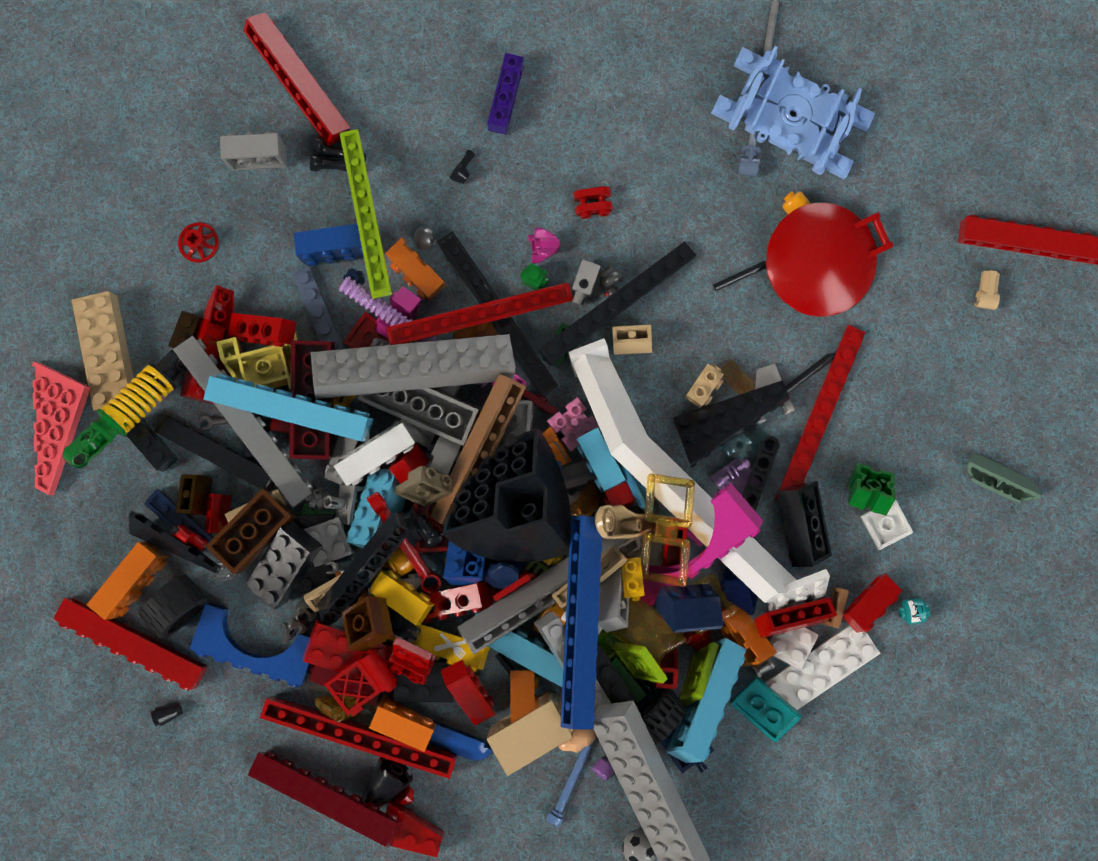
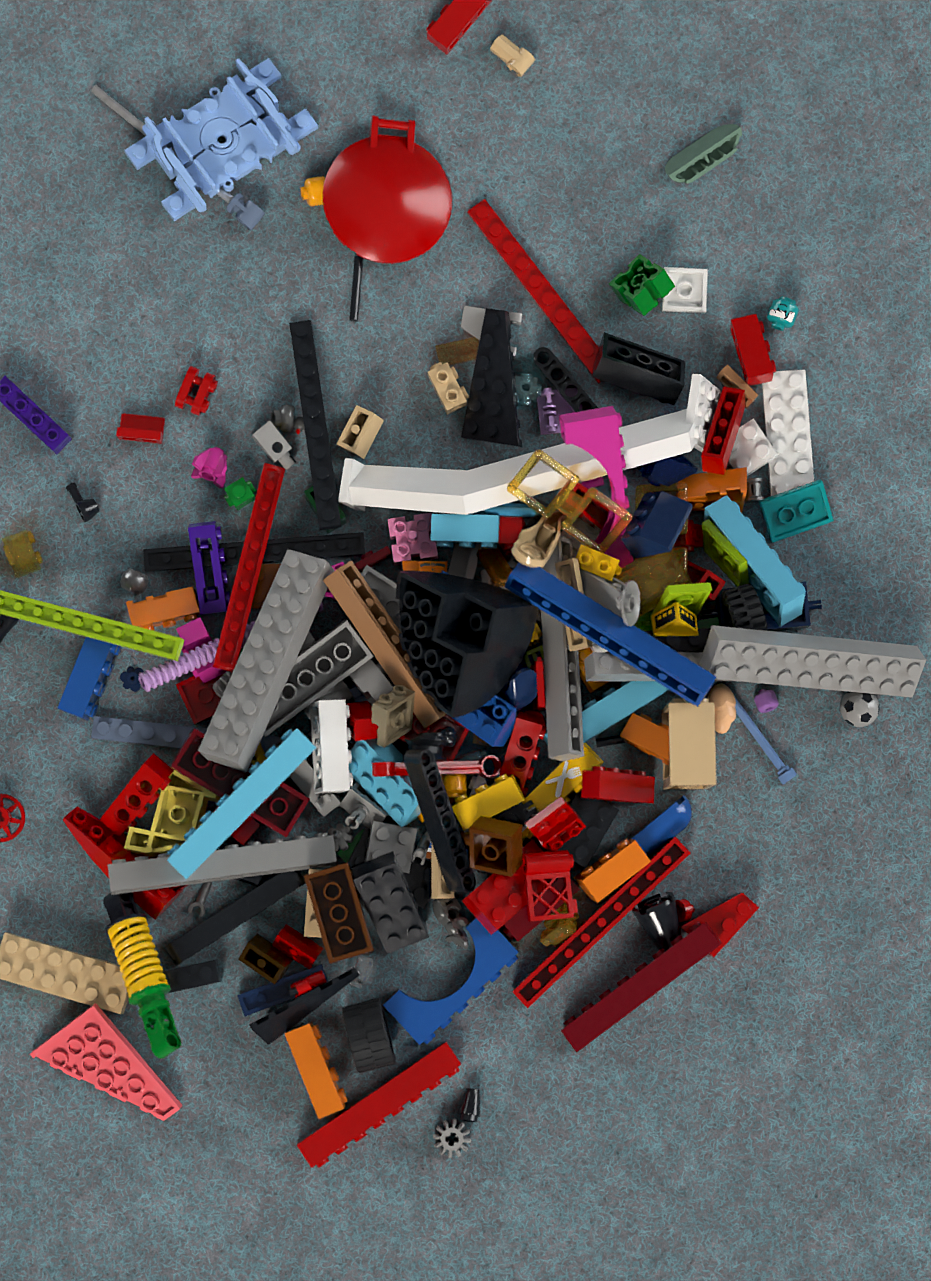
camera: 65 degrees left, 0 degrees up
dark brown brick [168,311,202,349] -> none
black bar [785,354,832,393] -> none
none -> clear yellow cylinder [2,529,43,578]
none -> red panel [116,413,165,444]
none -> dark purple brick [188,521,230,615]
none -> light grey gear [433,1119,471,1158]
none -> light grey dish [617,581,640,626]
none -> yellow slope [651,602,698,636]

